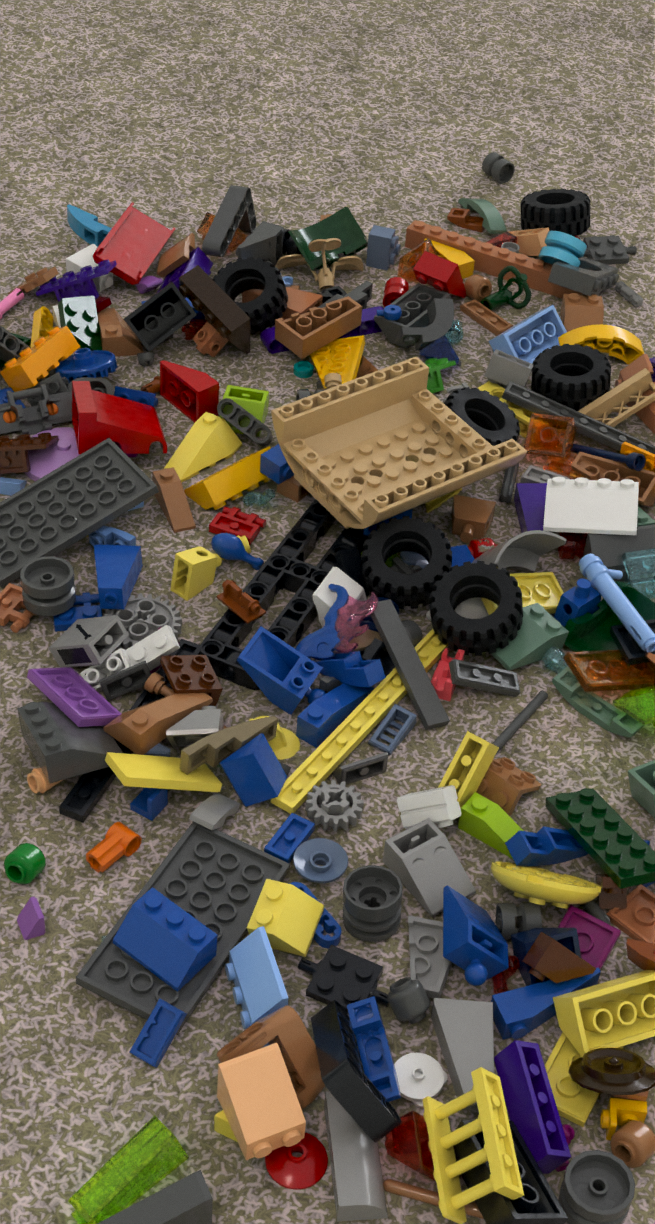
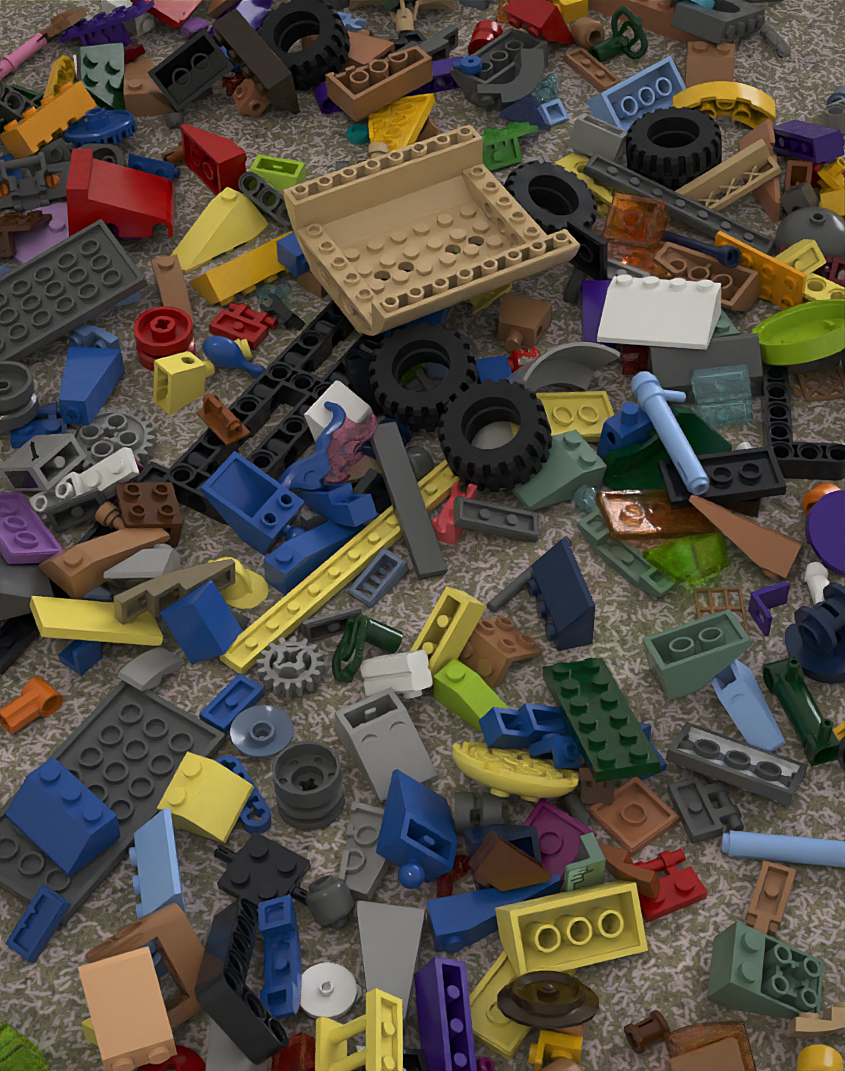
camera: 10 degrees right, 5 degrees up
none -> red wheel [133,306,196,372]
none -> black plate [260,293,306,331]
none -> dark green piece [332,614,403,683]
none -> dark blue slope [527,538,596,651]
none -> blue bracket [529,733,582,770]
none -> light blue slope [535,98,570,127]
none -> sand green panel [563,832,606,892]
none -> black slope [567,218,608,280]

